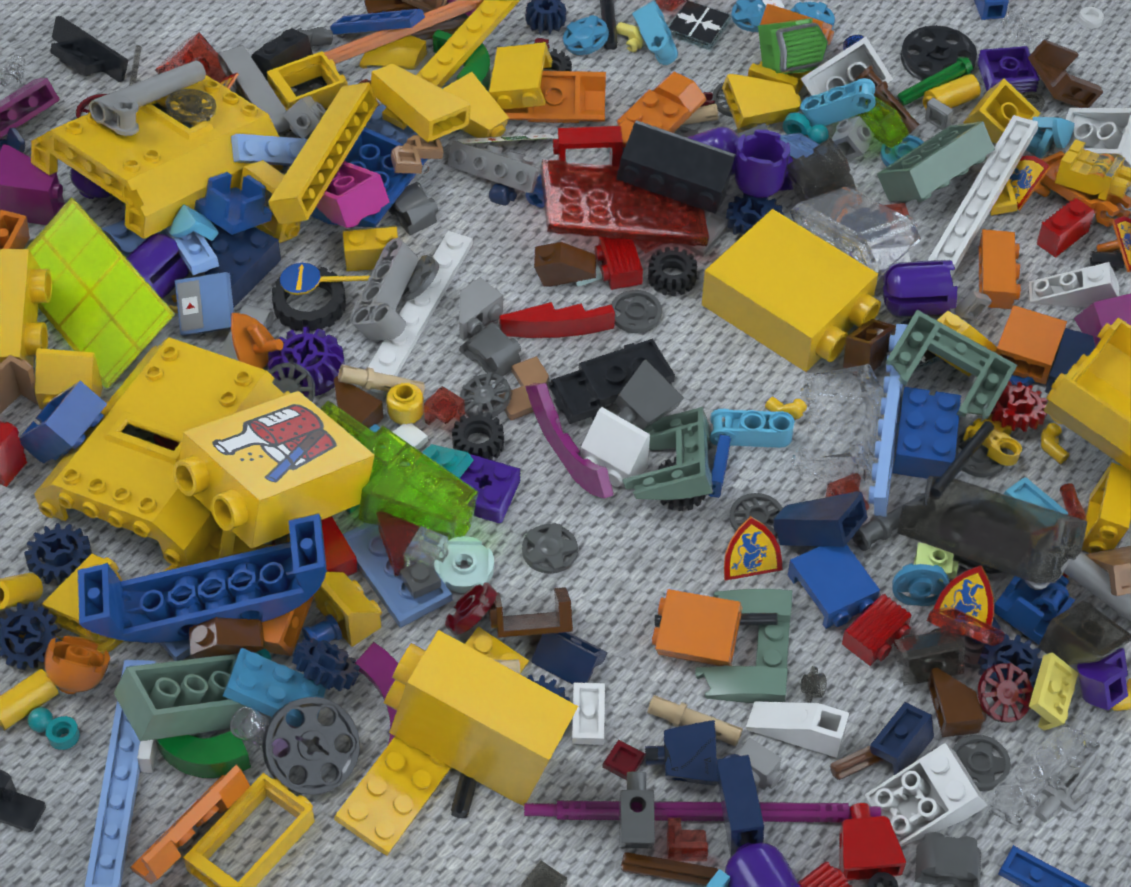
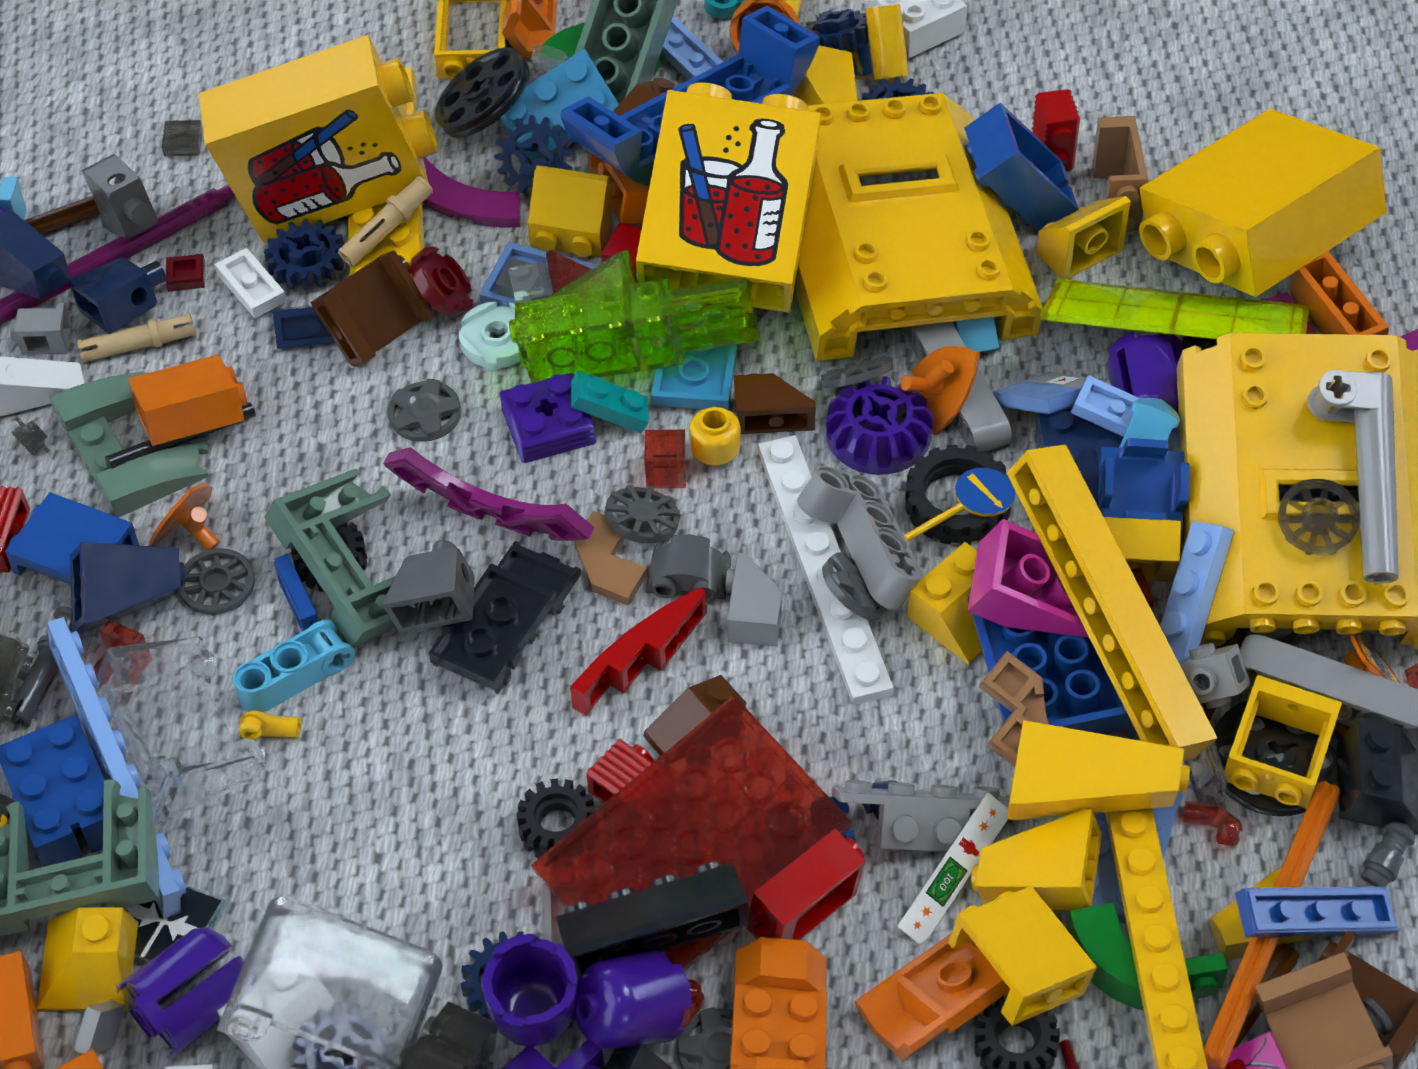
camera: 145 degrees right, 0 degrees up
tan pin [338,364,425,394] -> none
dark grey cylinder [388,182,438,235] -> none
white tile [389,423,428,454] -> none
black tyre [452,411,504,460] -> none
white slope [581,407,650,490] -> none
dark grey wheel [611,290,662,333] -> none
clear red panel [667,818,708,861] -> none
yellow brick [701,209,881,372] -> none
reddish brown slope [843,319,896,375] -> none

